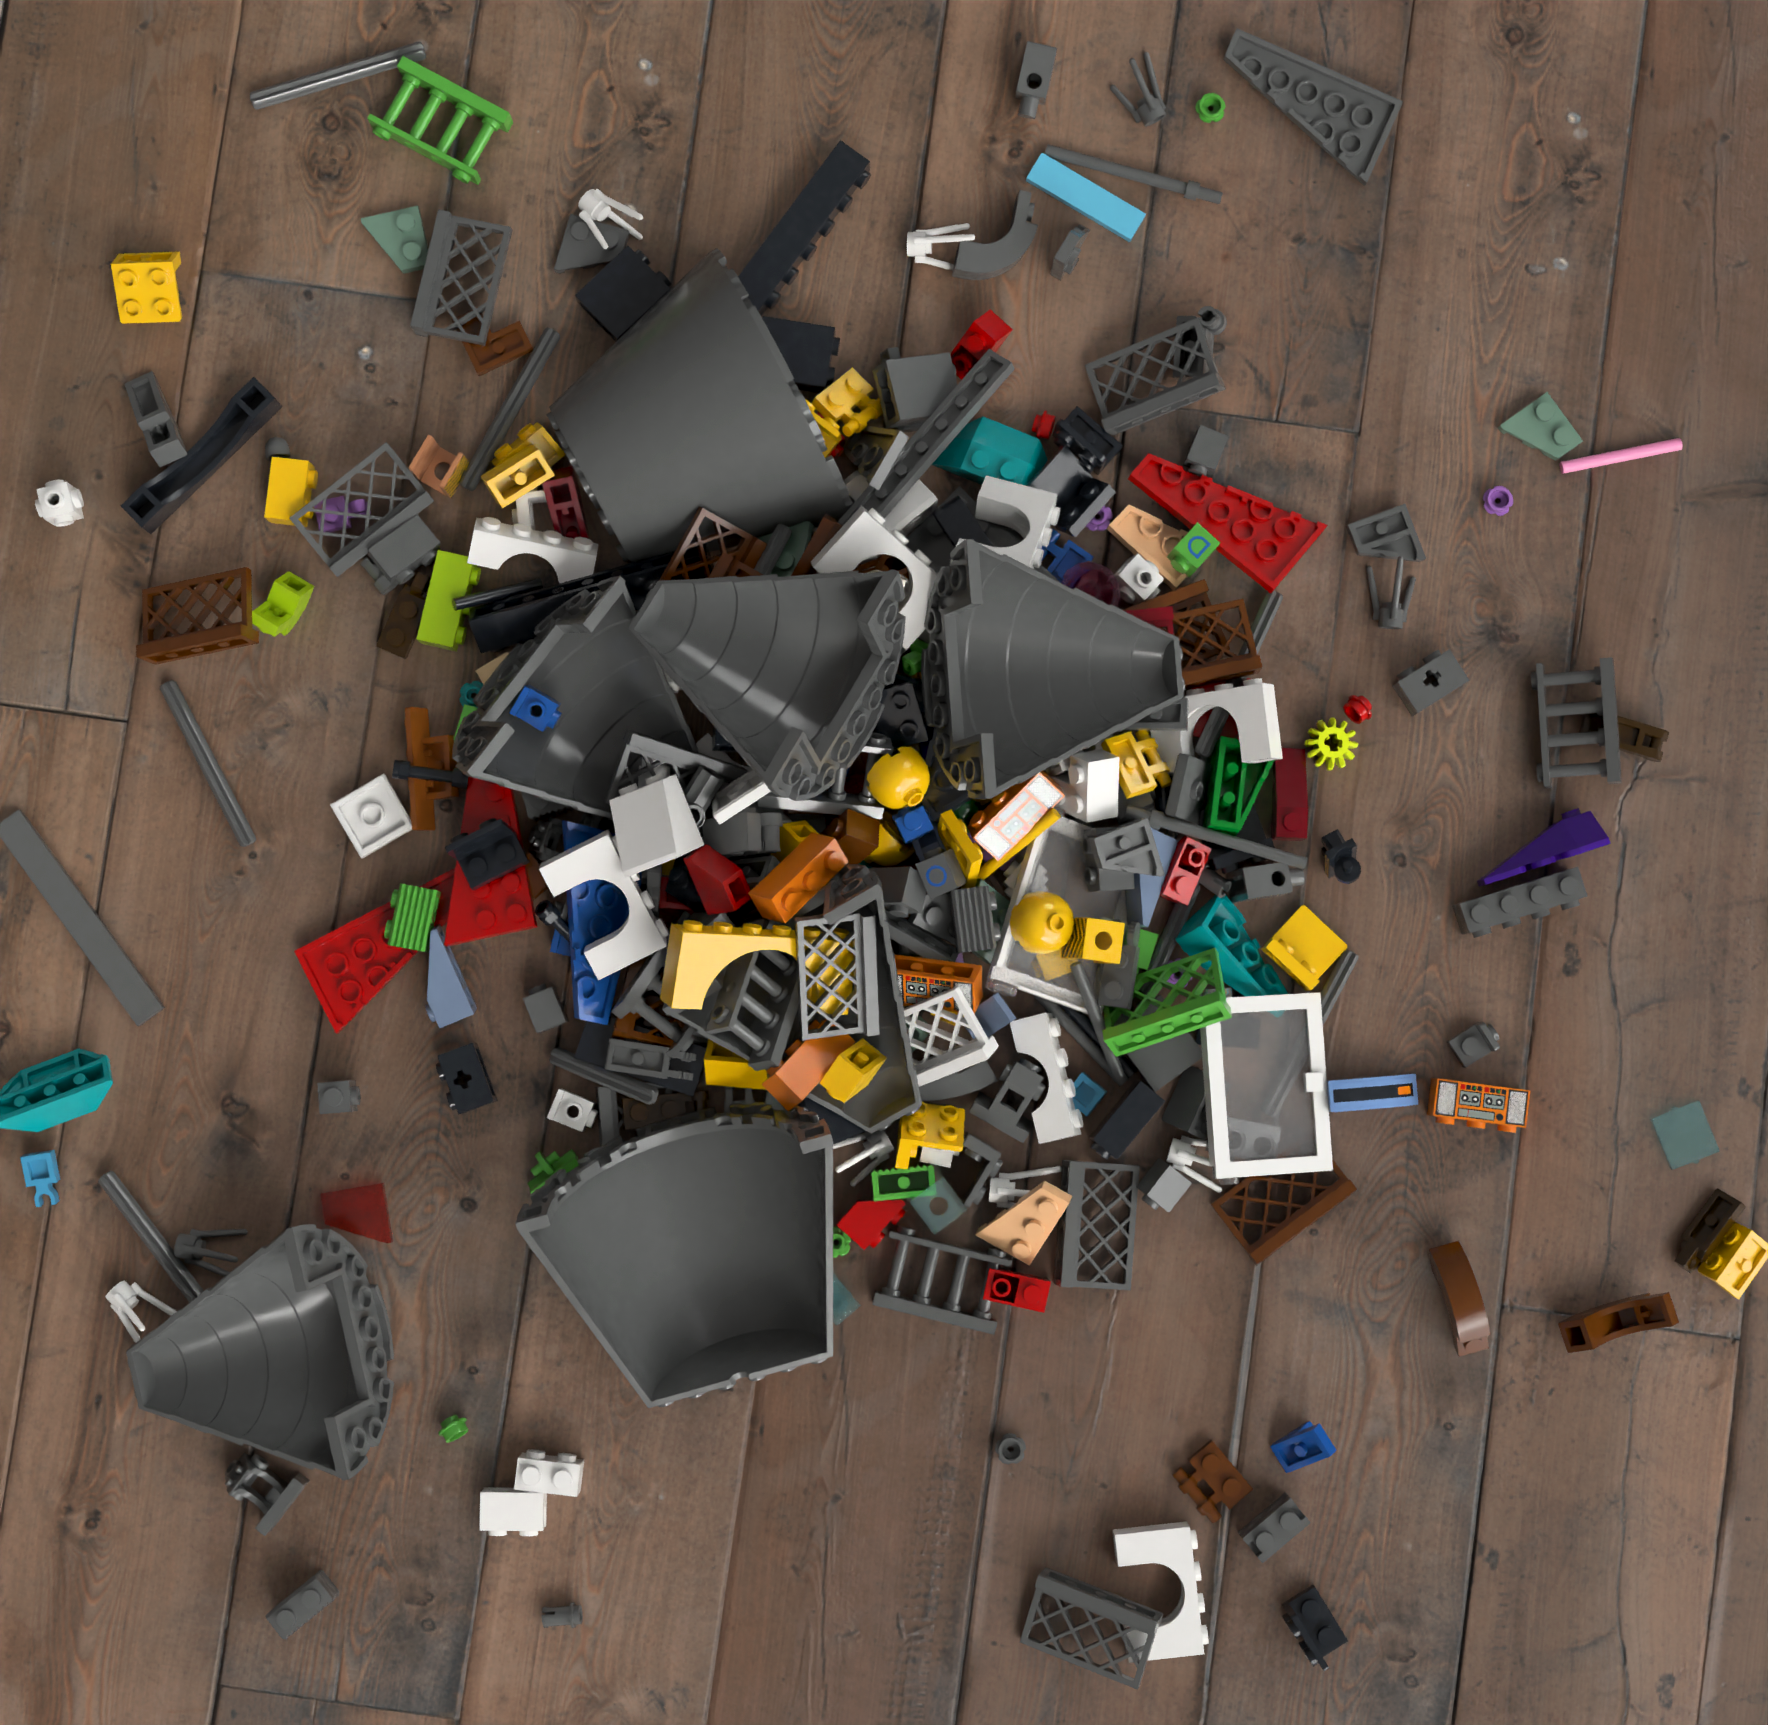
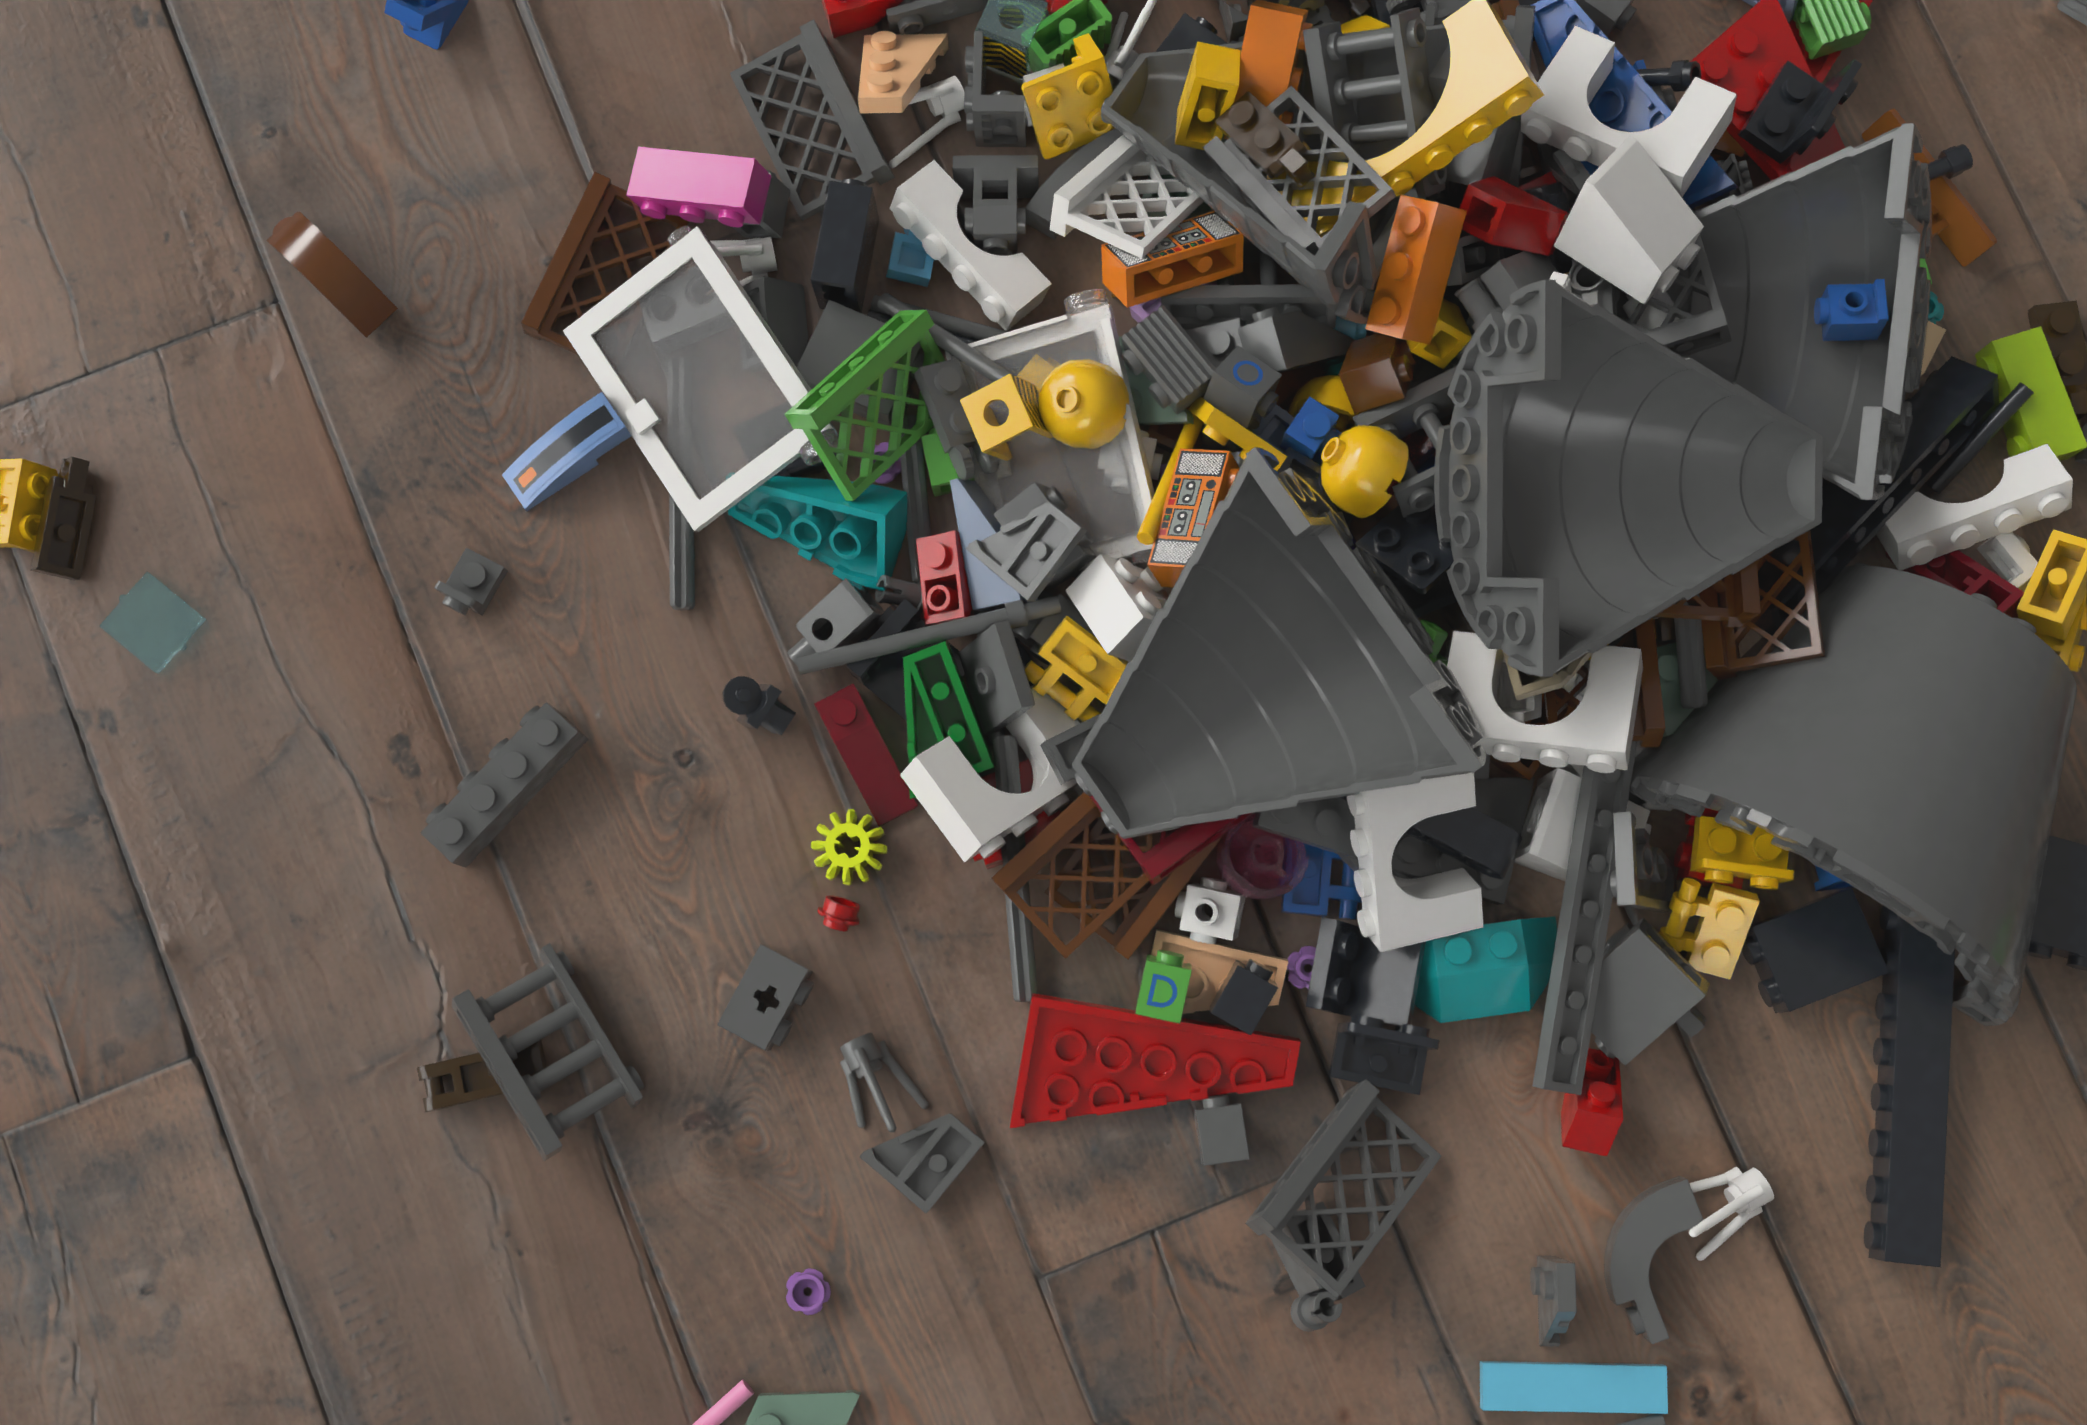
camera: 155 degrees right, 5 degrees down
white plate [330,773,412,858] -> none
sand blue slope [964,992,1016,1039] -> none
red plate [1032,410,1056,440] -> none
yellow bracket [1261,905,1347,991] -> none
brick [1427,1078,1530,1133] -> none
dark purple wedge [1477,808,1611,887] -> none
reddish brown arch [1558,1292,1679,1353] -> none
none -> brick [626,147,772,228]
none -> black brick [1210,959,1278,1035]
none -> dark brown hinge [1215,91,1315,188]

